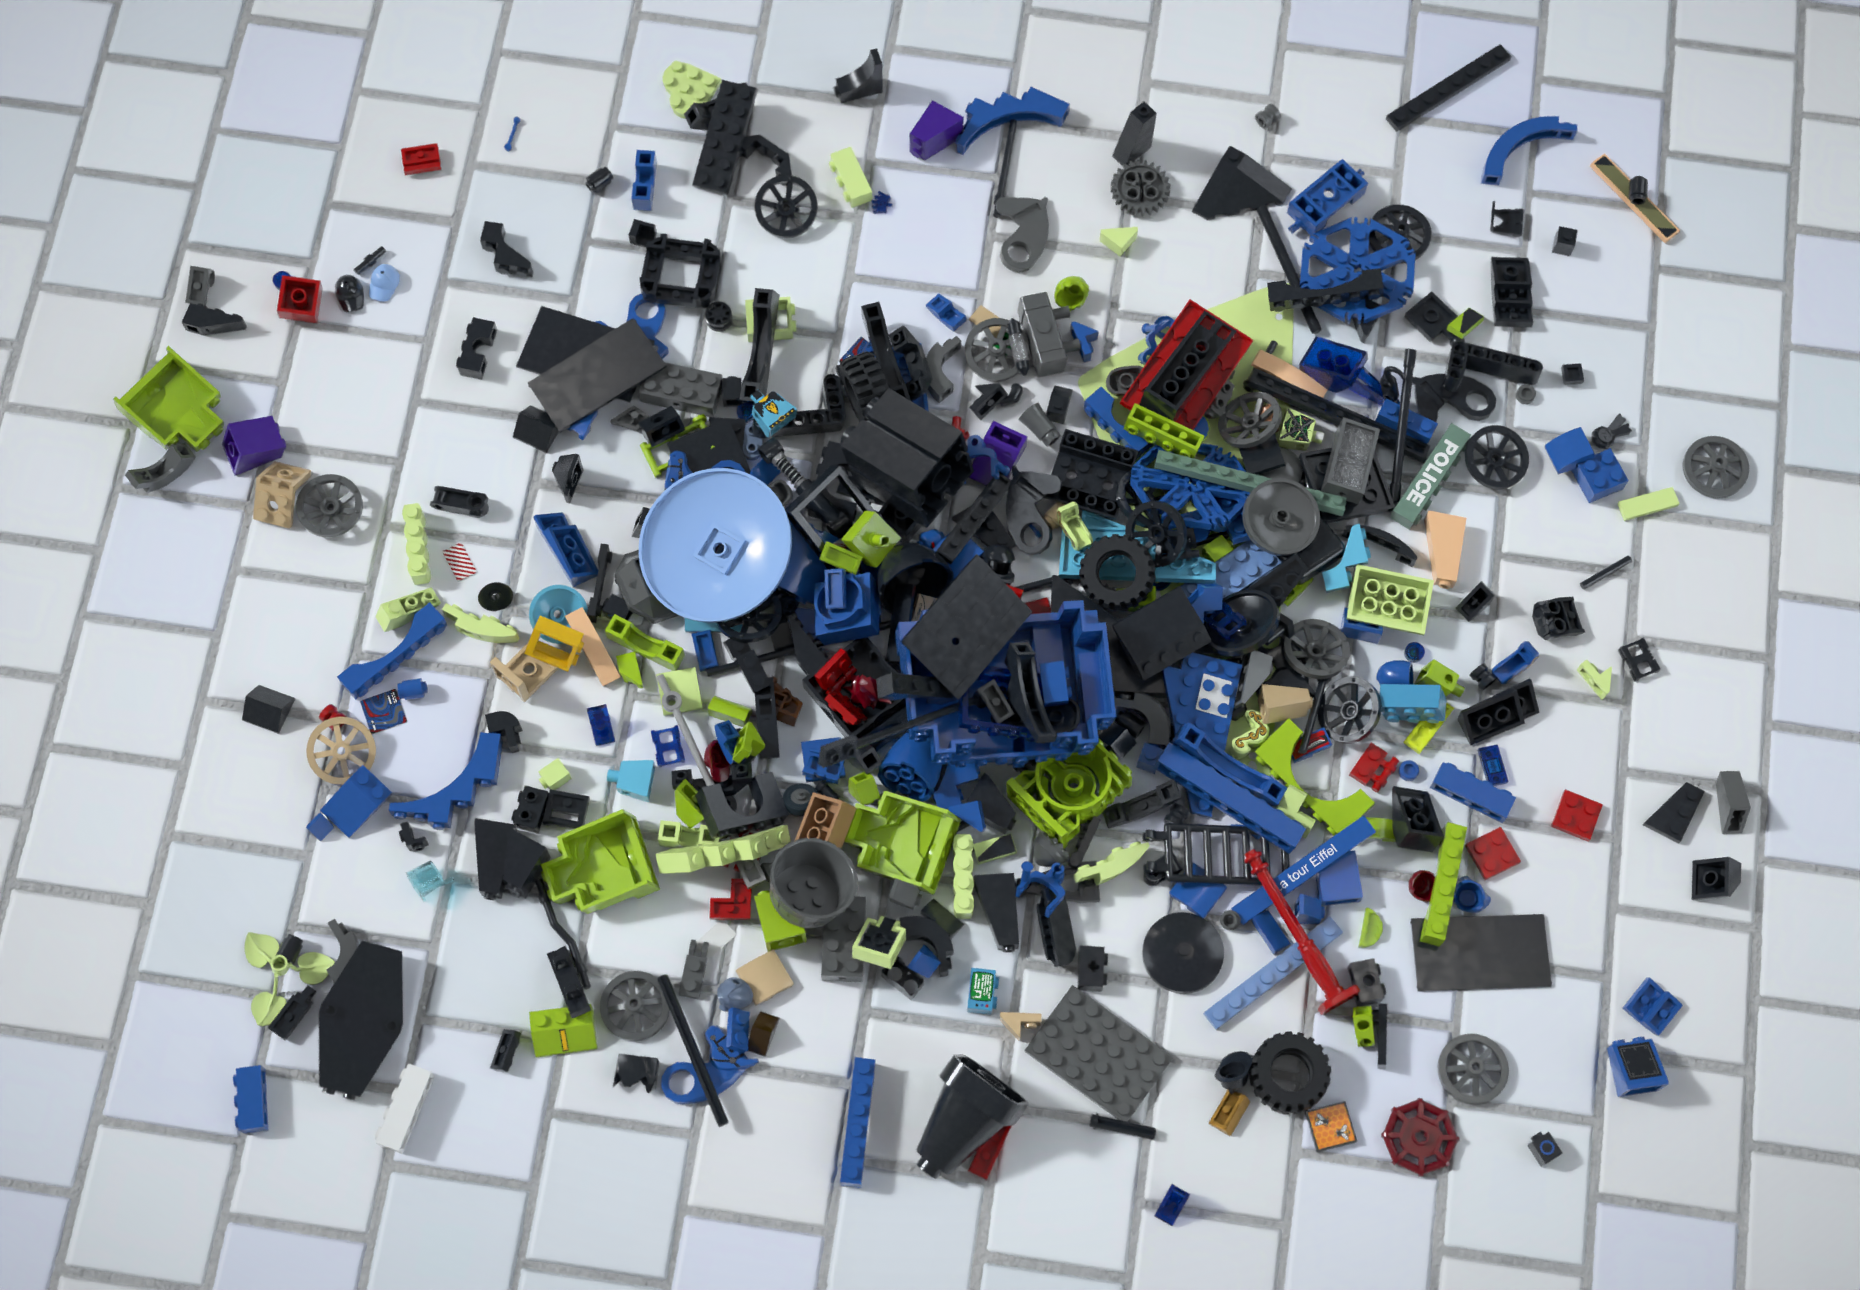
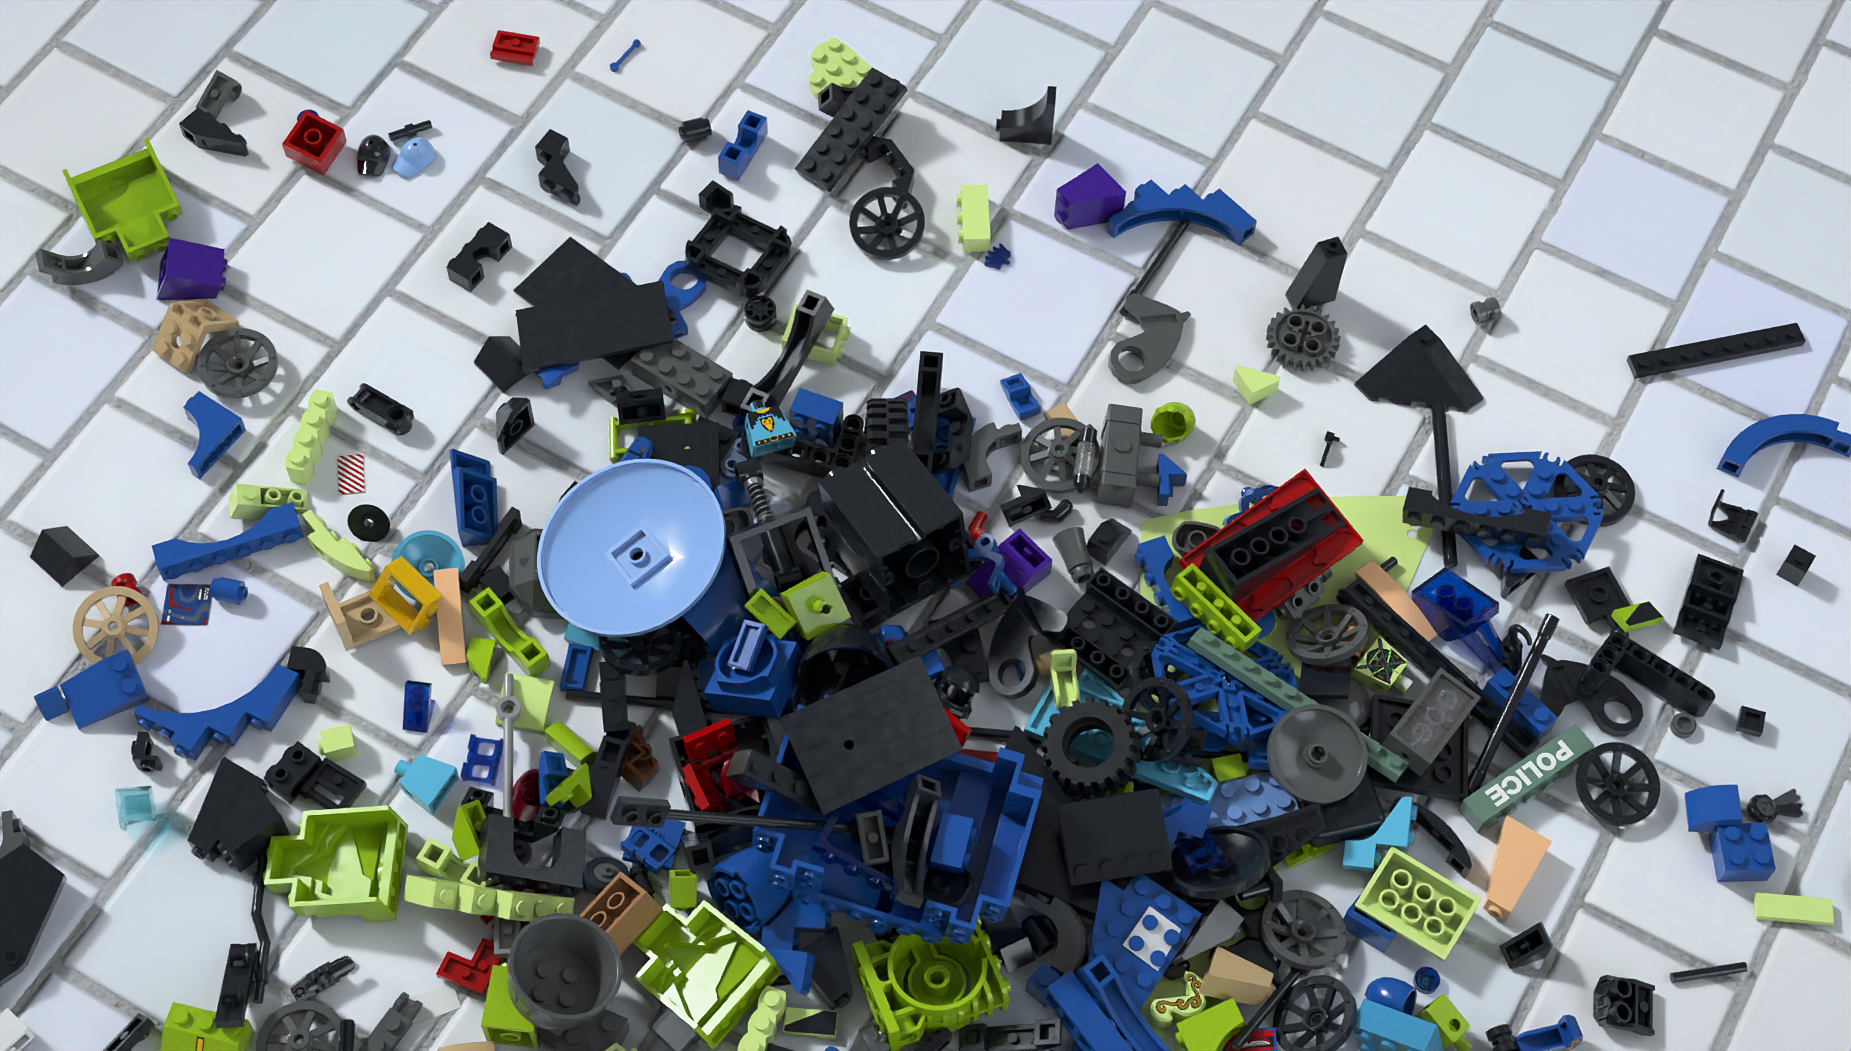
camera: 20 degrees right, 10 degrees down
blue brick [1287,159,1368,236] -> none
none -> blue arch [183,391,246,480]
none -> black hinge [290,955,355,1001]
none -> blue brick [789,388,844,449]
none -> black piece [1320,431,1340,467]

